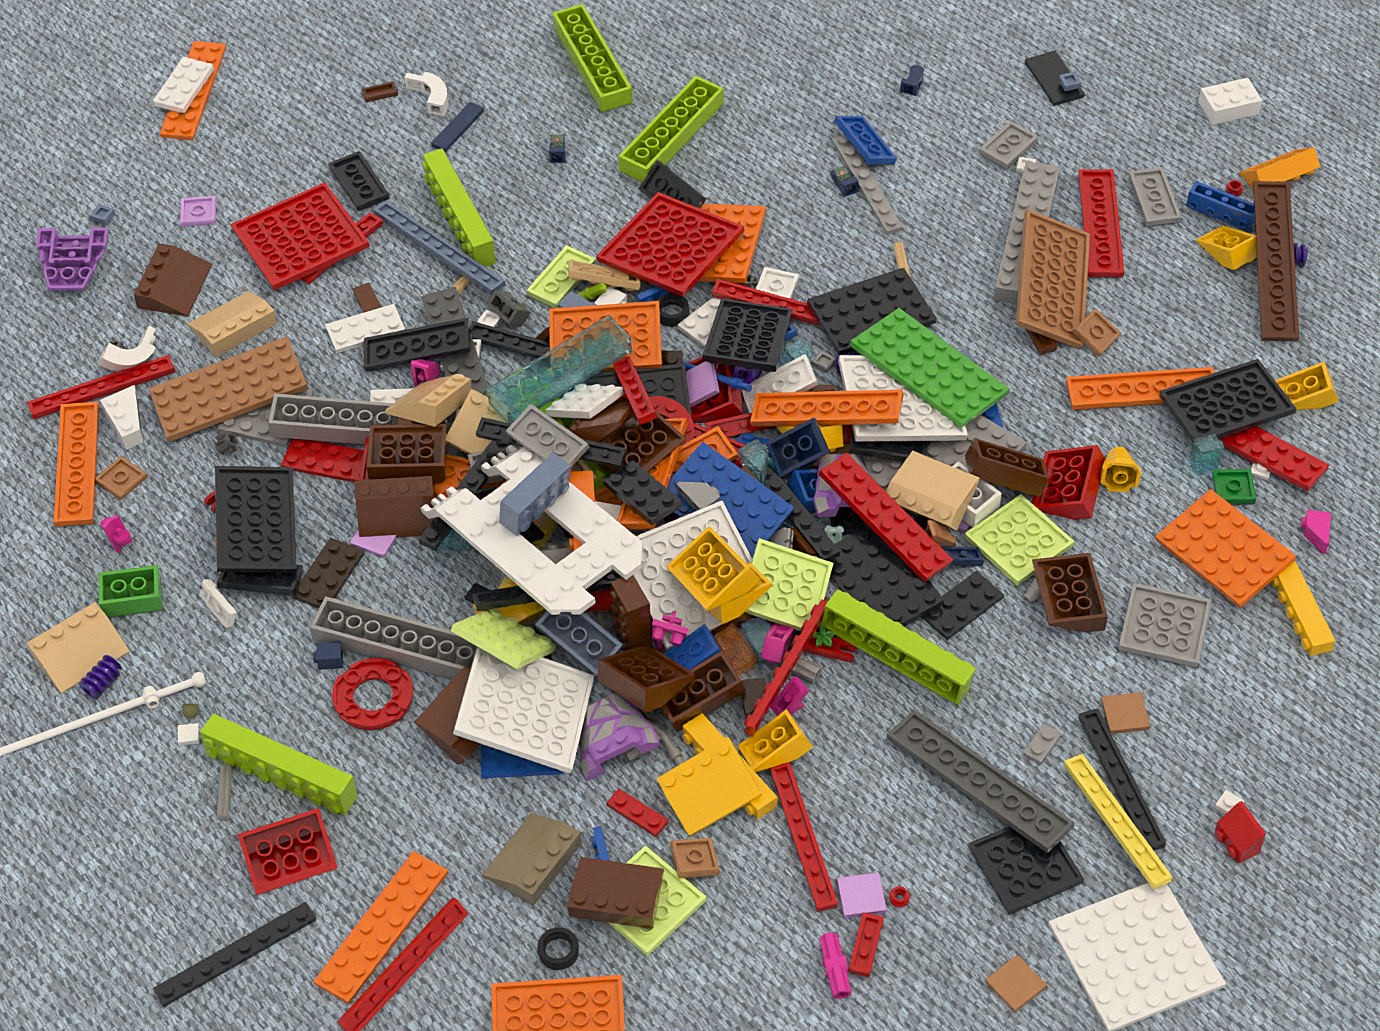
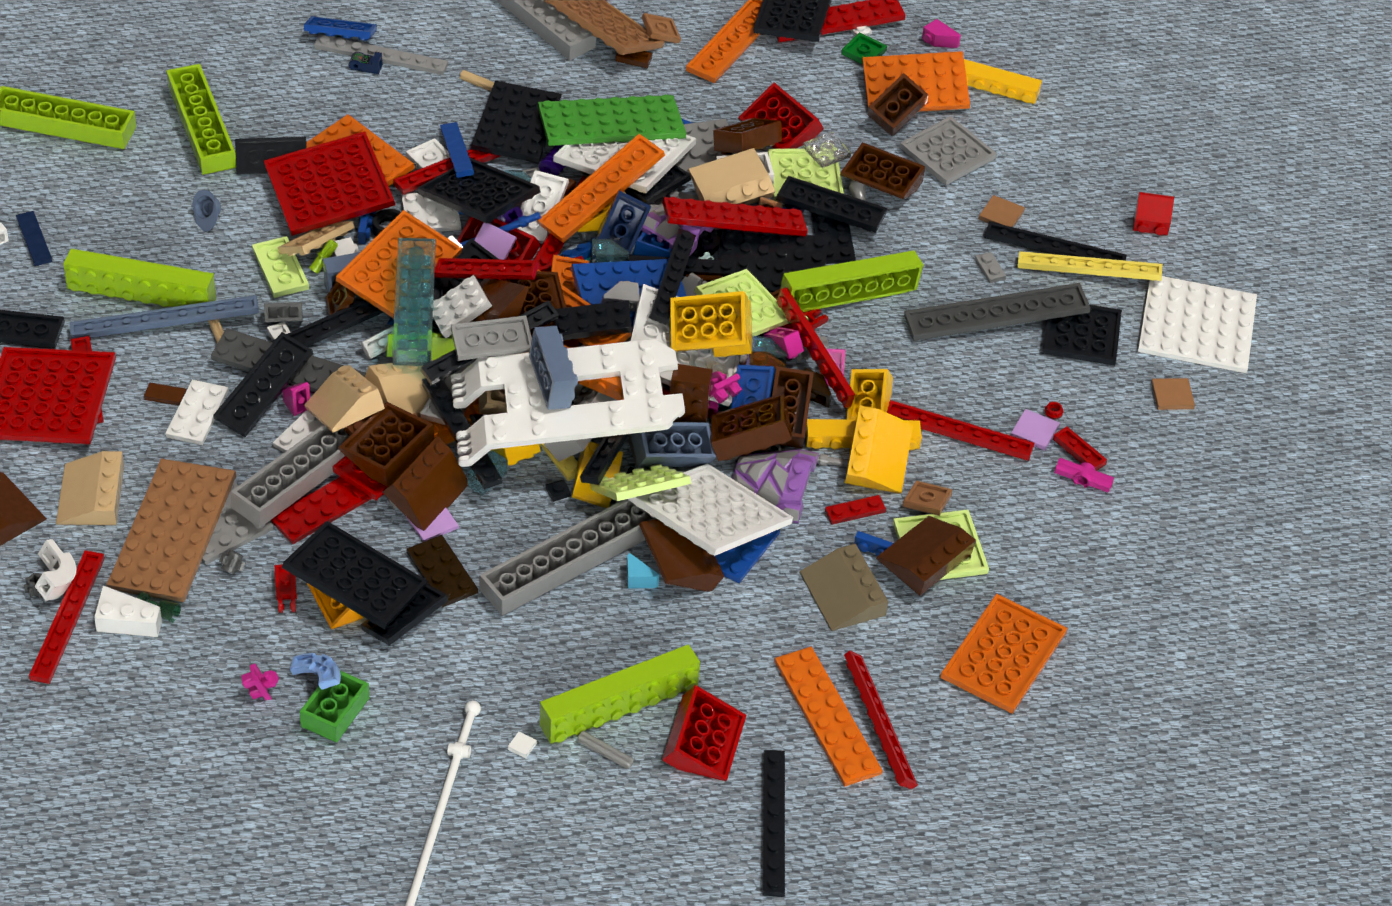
camera: 60 degrees left, 5 degrees down
tan slope [27,602,130,694] -> none
orange plate [54,402,99,527] -> none
dark purple piece [79,655,122,699] -> none
medium nougat tile [95,456,148,500] -> none
olive hinge [182,703,199,719] -> none
white hinge [199,579,236,628] -> none
dark blue brick [313,642,343,670] -> none
red plate [332,658,414,730] -> none
black tyre [538,927,579,970] -> none
dark blue leg [549,134,565,163] -> none
yellow cone [1100,447,1141,492] -> none
clear light blue brick [1189,434,1224,476] -> none
white plate [1215,790,1244,814] -> none
none -> clear green piece [137,591,181,623]
none -> sand blue piece [192,189,221,232]
none -> light blue tile [290,653,341,690]
none -> blue tile [440,122,474,178]
none -> medium azure slope [626,553,659,588]
none -> black plate [649,228,696,325]
none -> black plate [776,176,887,233]
none -> clear plate [803,132,851,168]
none -> reddish brown brick [867,73,929,136]

